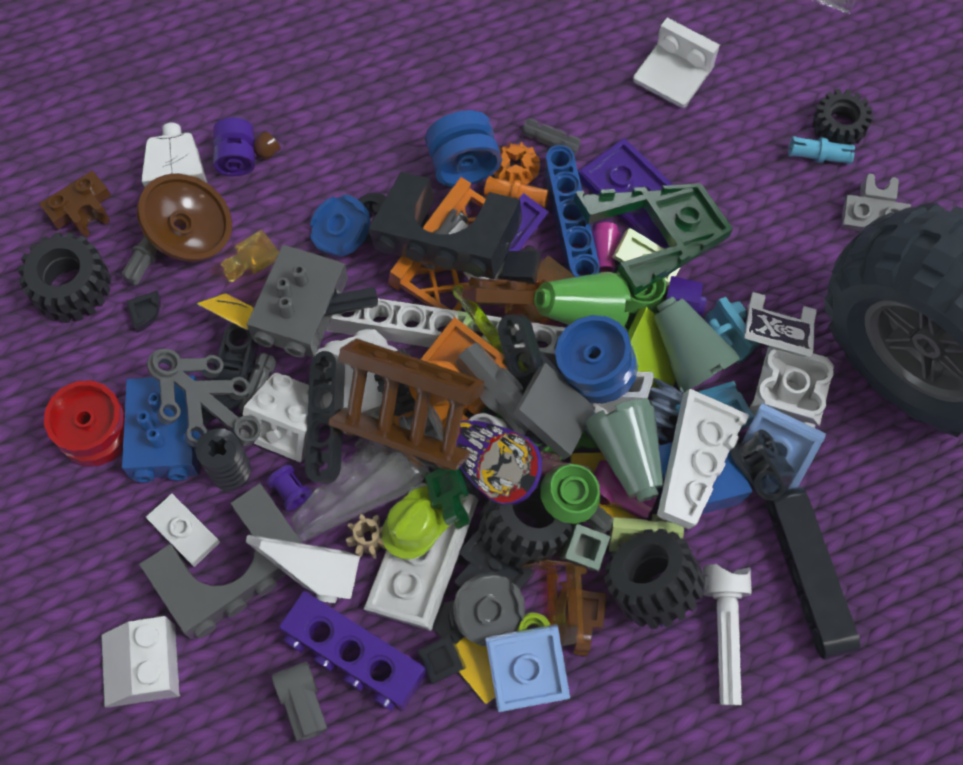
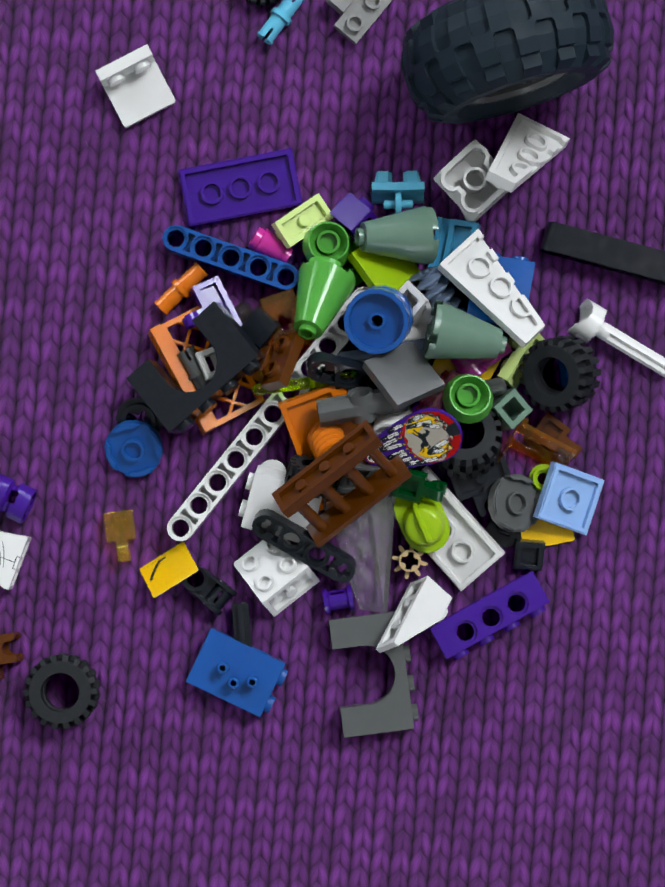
camera: 60 degrees left, 20 degrees up
red wheel [44,380,125,467] -> none
white slope [102,616,180,708] -> none
dark grey axle [122,235,158,285] -> none
black tile [126,290,161,333] -> none
reddish brown dish [137,173,232,262] -> none
white plate [146,494,220,567] -> none
dark grey plant [147,349,261,447] -> none
black piece [195,428,251,491] -> none
dark grey axle [238,353,276,414] -> none
dark grey piece [247,245,378,358] -> none
reddish brown hinge [253,131,281,159] -> none
dark grey piece [272,661,328,742] -> none
blue wheel [425,110,502,187] -> none
orange gear [493,141,540,185] -> none
dark grey axle [522,118,581,155] -> none
dark green wing [574,183,733,296] -> none
black piece [731,429,795,501] -> none
light blue tile [741,403,826,489] -> none
flag [744,292,816,357] -> none
none -> white wing [484,113,570,193]

